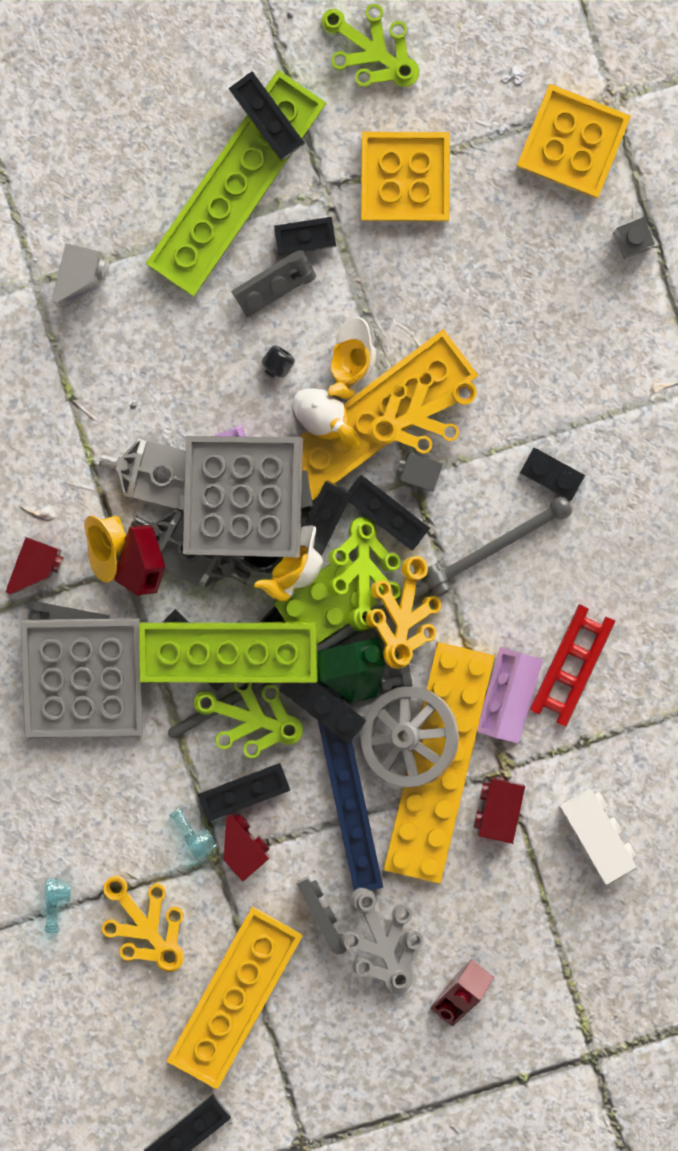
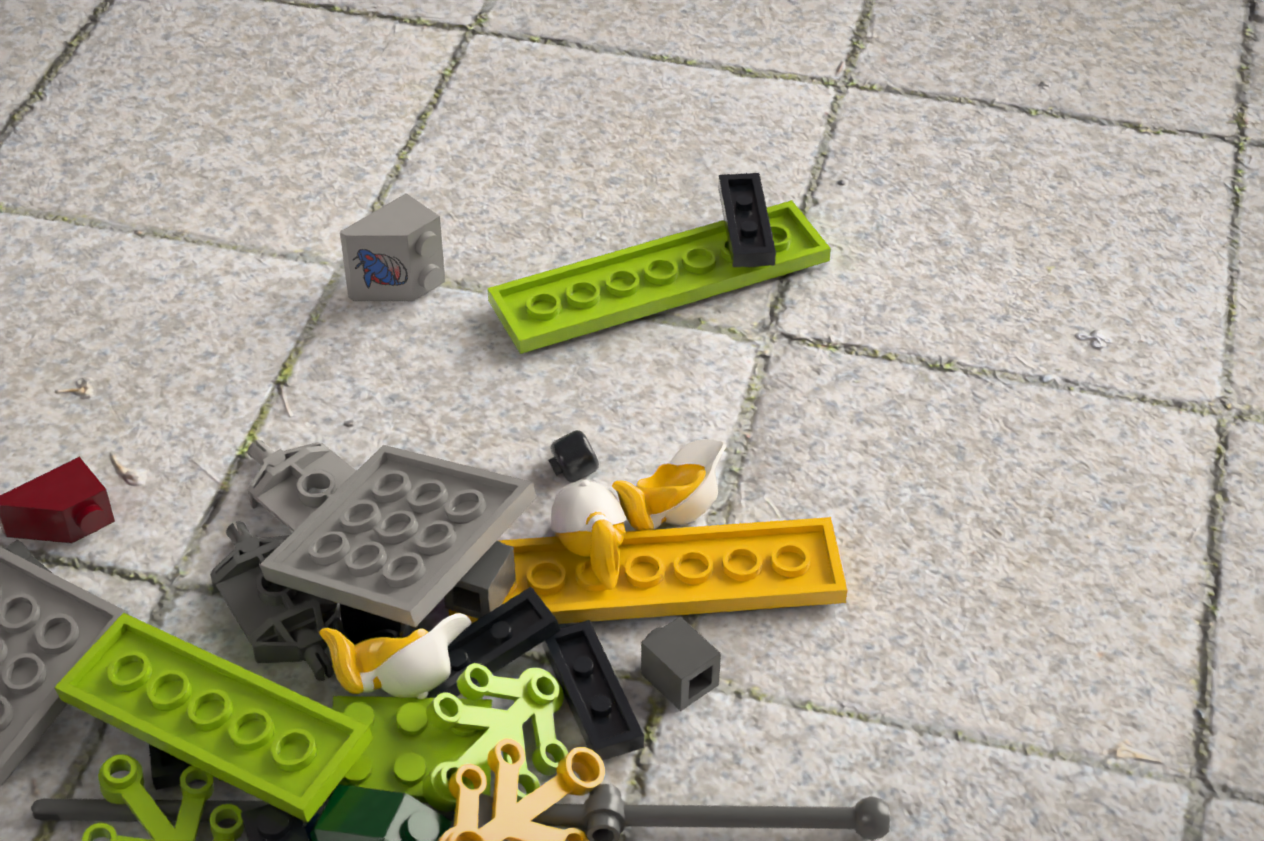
camera: 30 degrees right, 45 degrees down
yellow piece [84,515,126,583] -> none
dark red slope [113,525,165,596] -> none
dark grey plate [231,250,316,318] -> none
black plate [274,217,336,256] -> none
lime plant [322,4,419,88] -> none
yellow plate [361,132,450,222] -> none
yellow plant [370,370,477,454] -> none
yellow plate [516,83,631,199] -> none
black plate [520,447,585,501] -> none
dark grey brick [613,217,655,259] -> none

